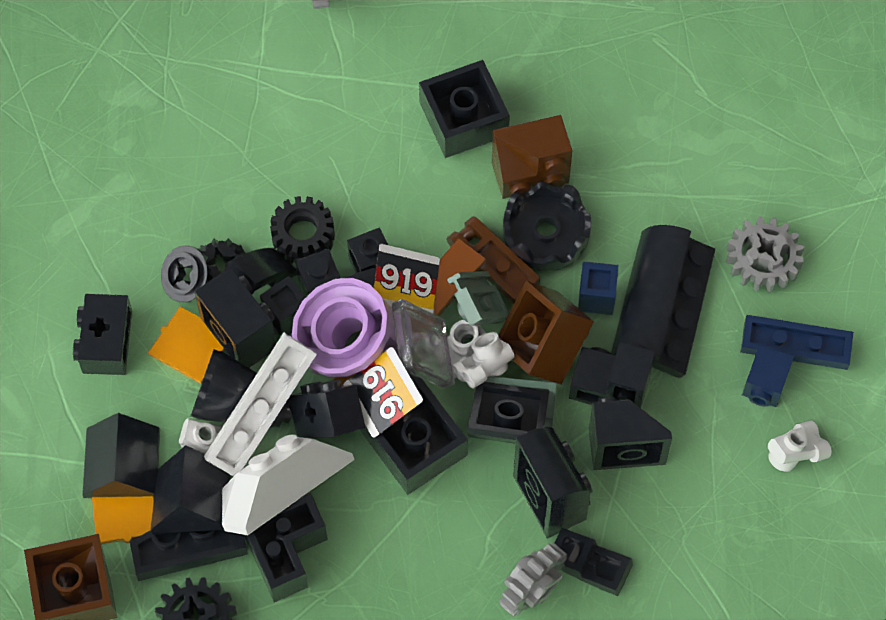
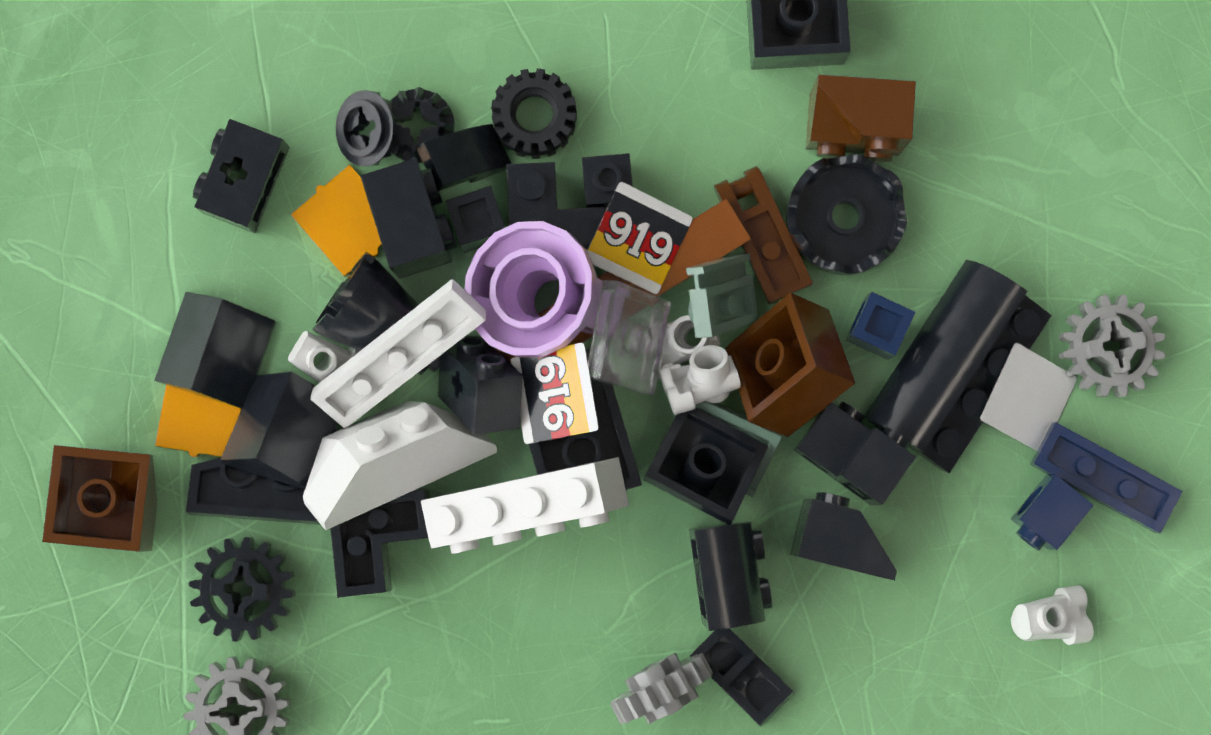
camera: 20 degrees right, 20 degrees up
none -> white brick [421,457,629,554]
none -> white sticker [980,343,1077,451]

